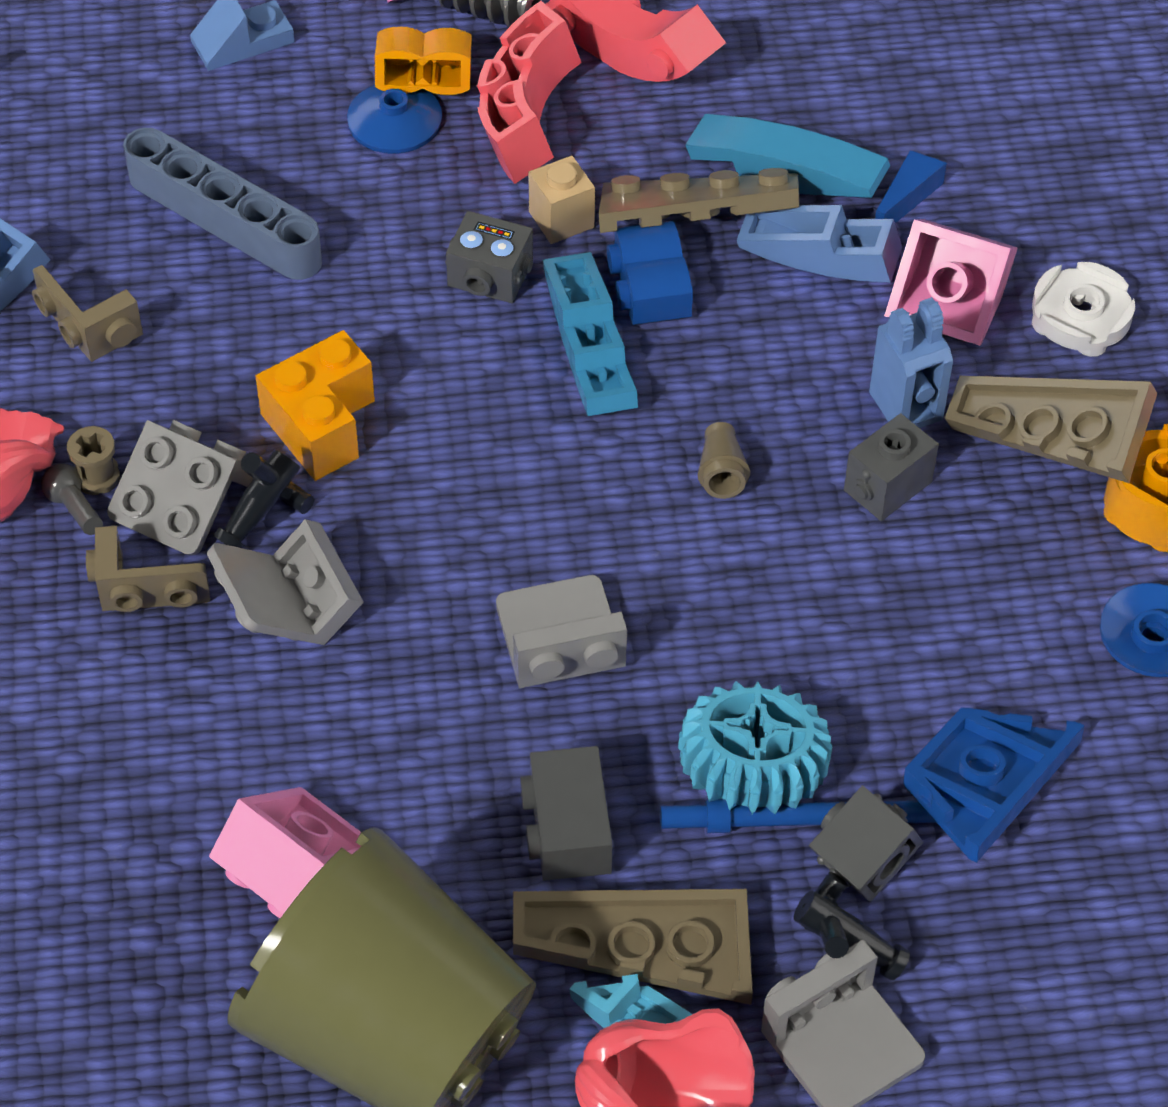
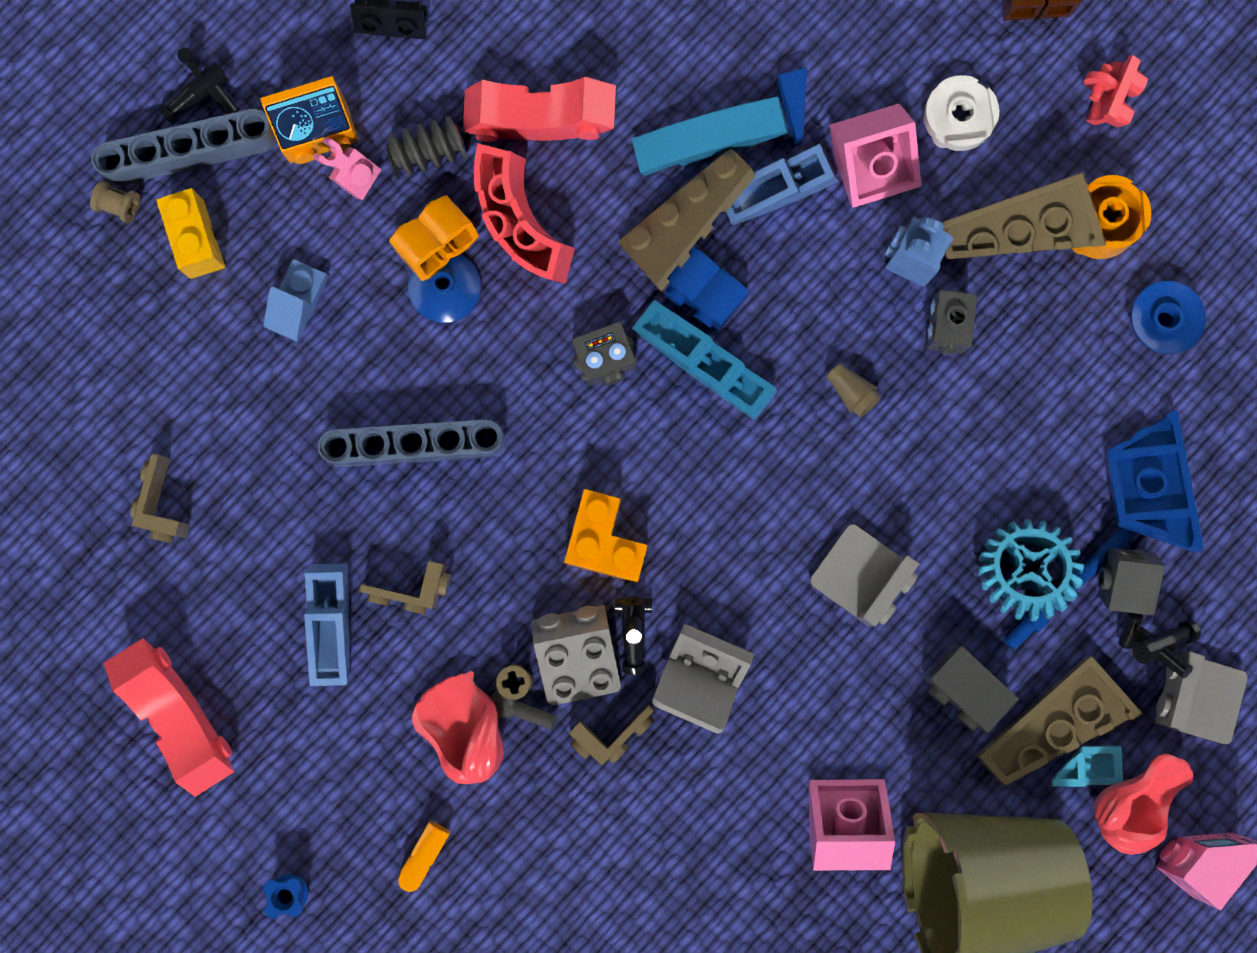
camera: 40 degrees left, 30 degrees up
tan brick [528,155,595,244] -> none

